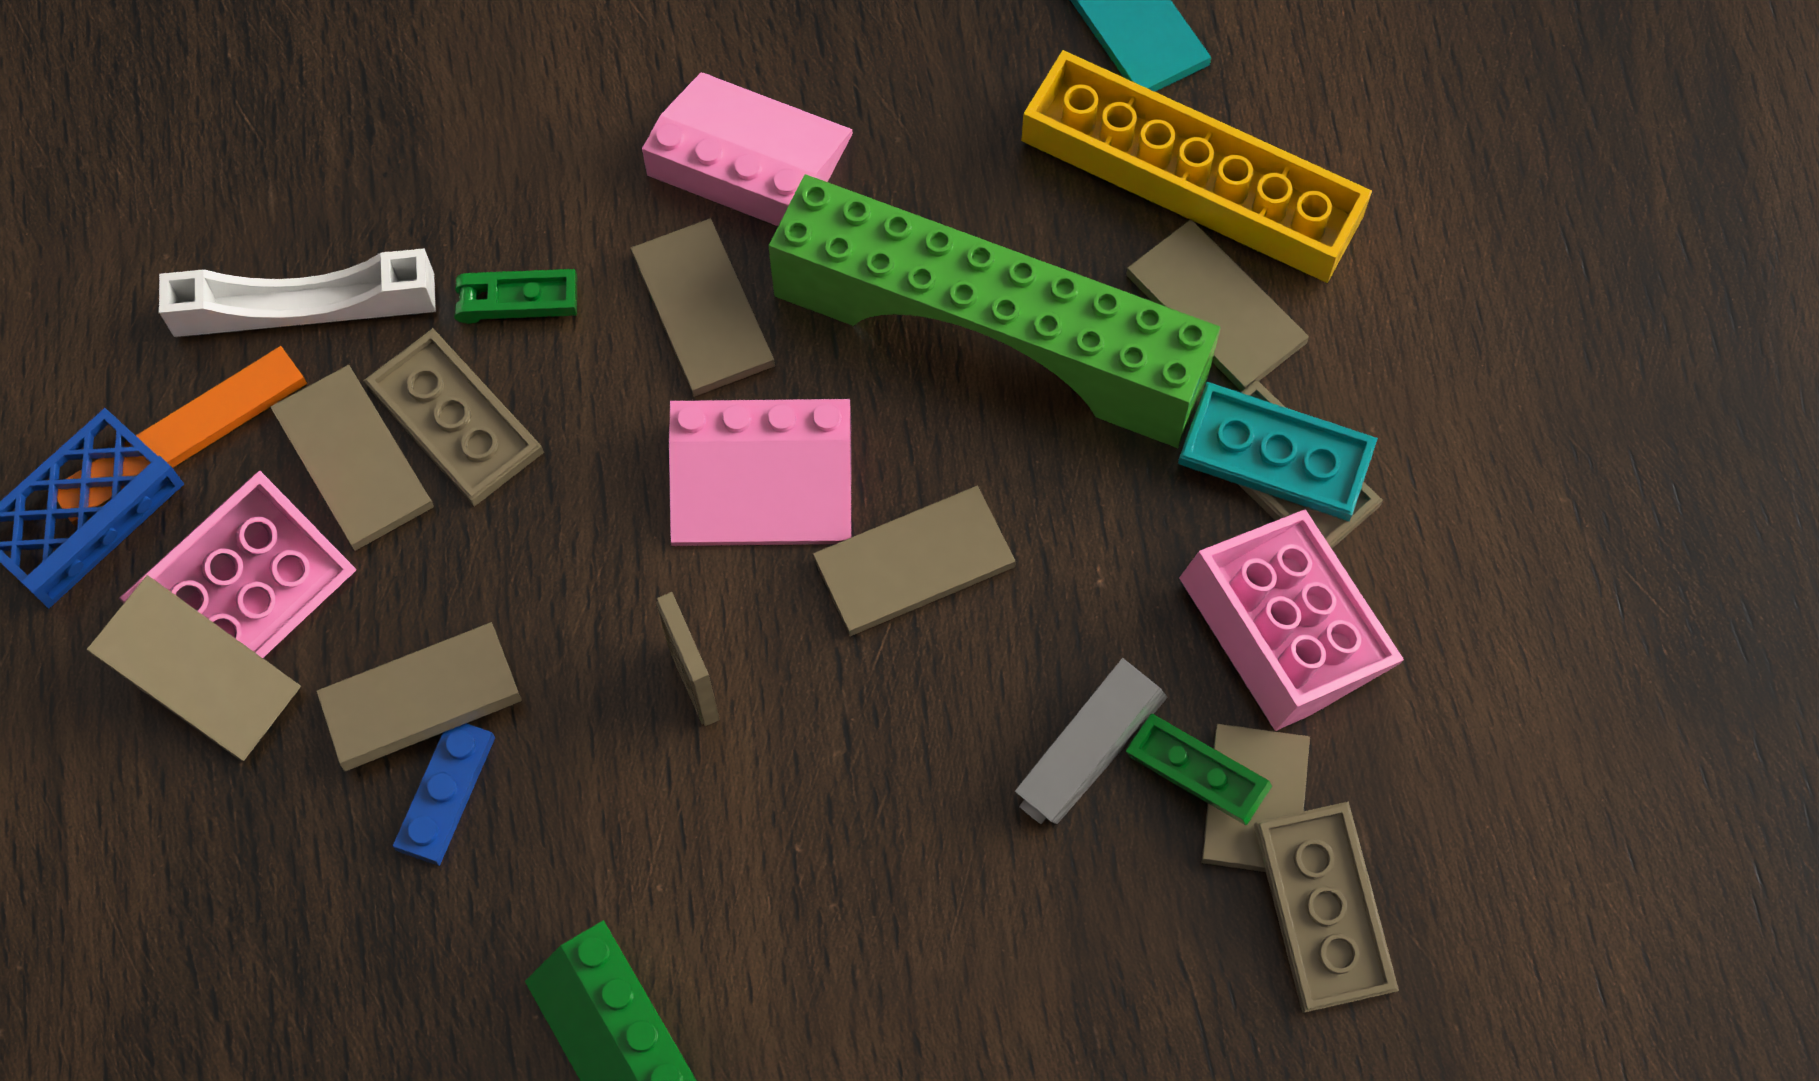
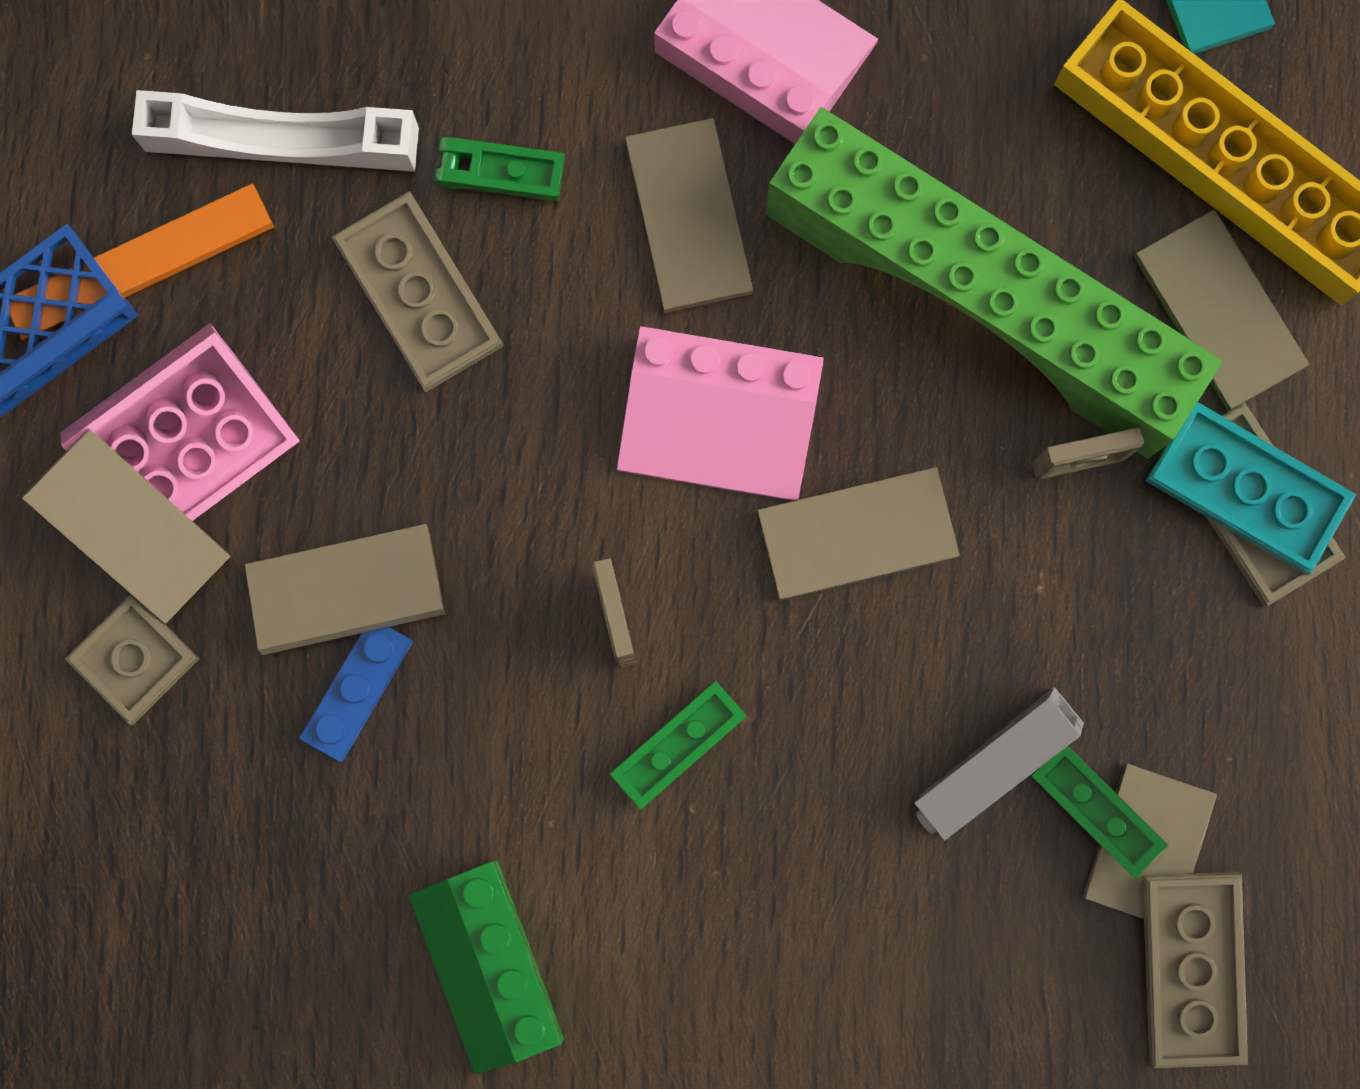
camera: 10 degrees right, 15 degrees up
dark tan tile [271,365,434,551] -> none
bright pink slope [1179,509,1404,731] -> none
none -> dark tan tile [65,594,200,725]
none -> green plate [610,681,747,810]
none -> dark tan tile [1032,427,1144,480]

